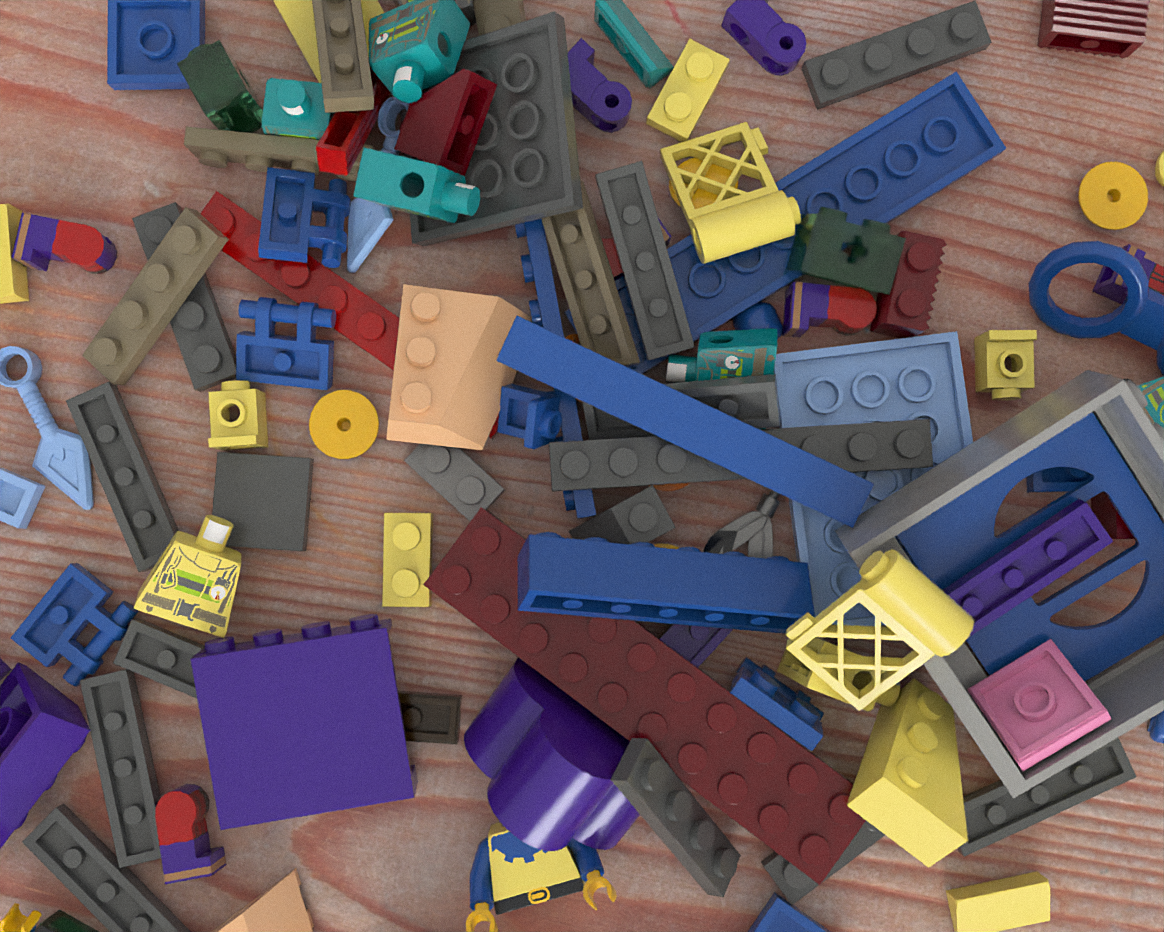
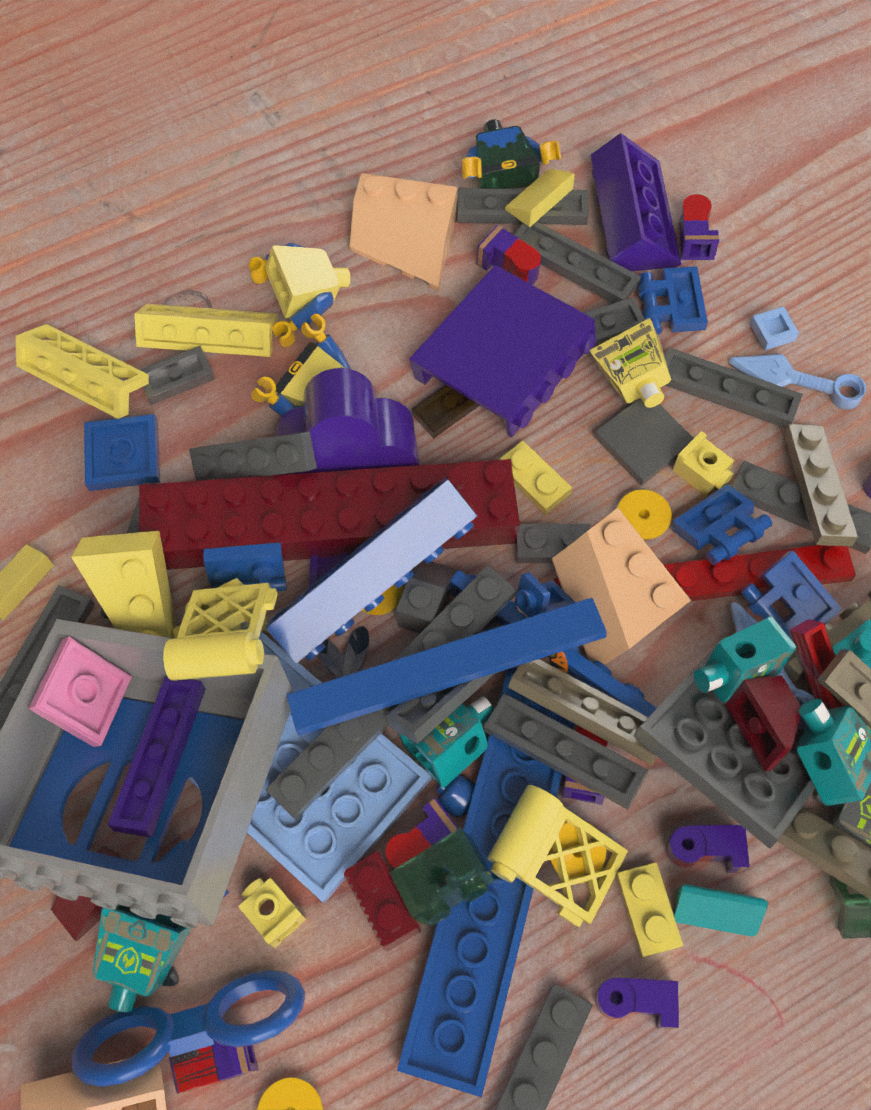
camera: 140 degrees right, 20 degrees down
none -> light yellow slope [505,169,575,228]

